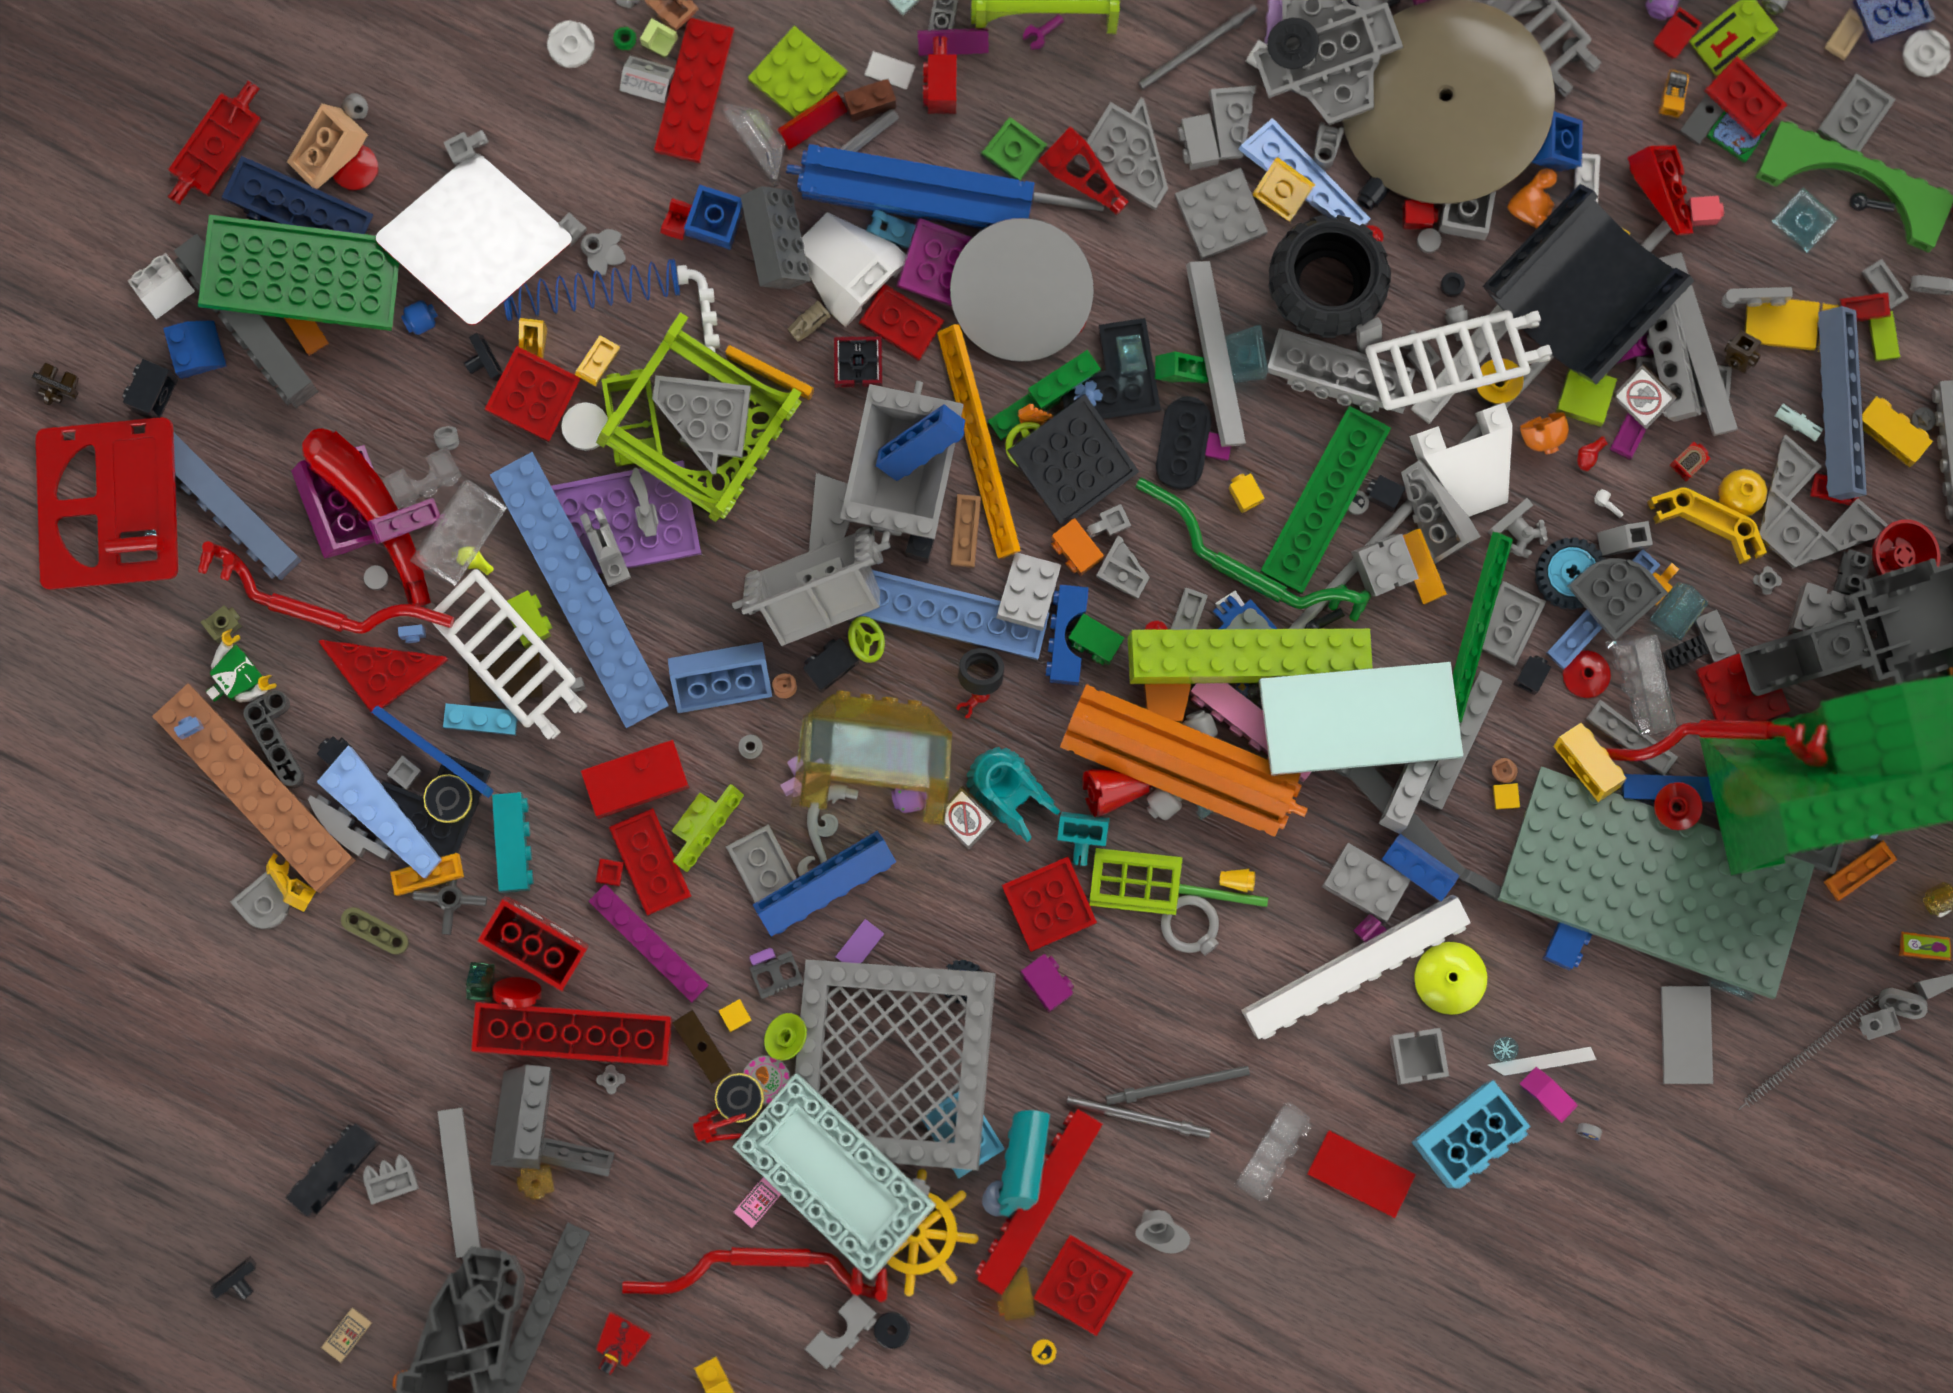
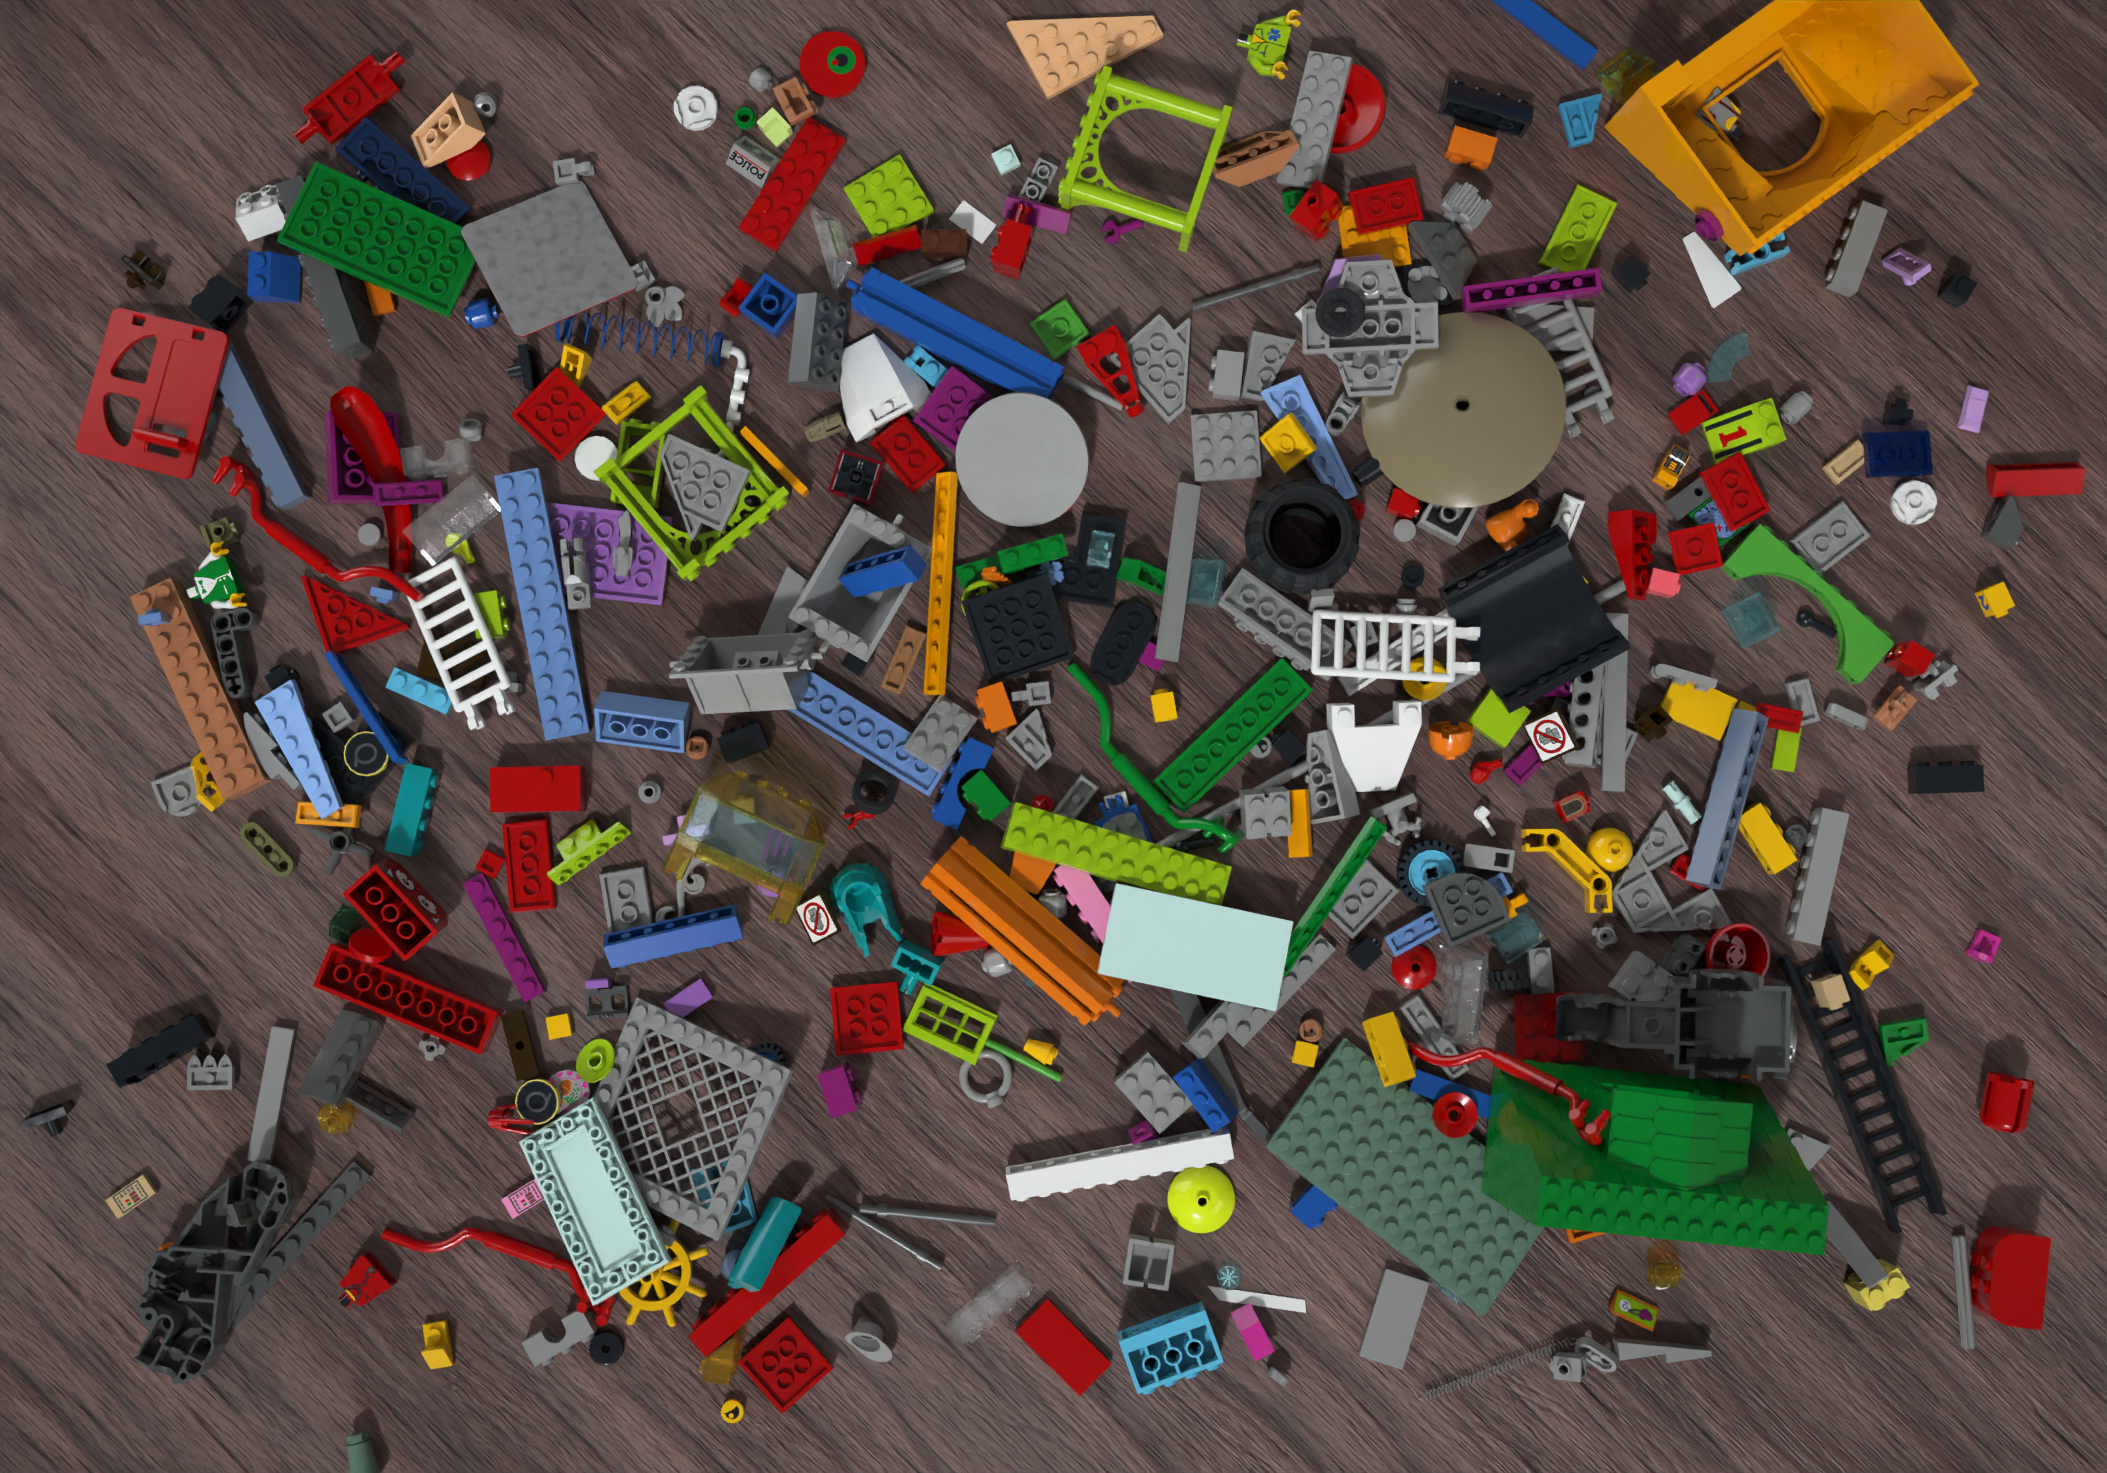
camera: 25 degrees right, 5 degrees up
lime piece [848,616,885,663] -> none
blue brick [1531,111,1583,171] -> none
none -> red plate [1668,522,1723,576]

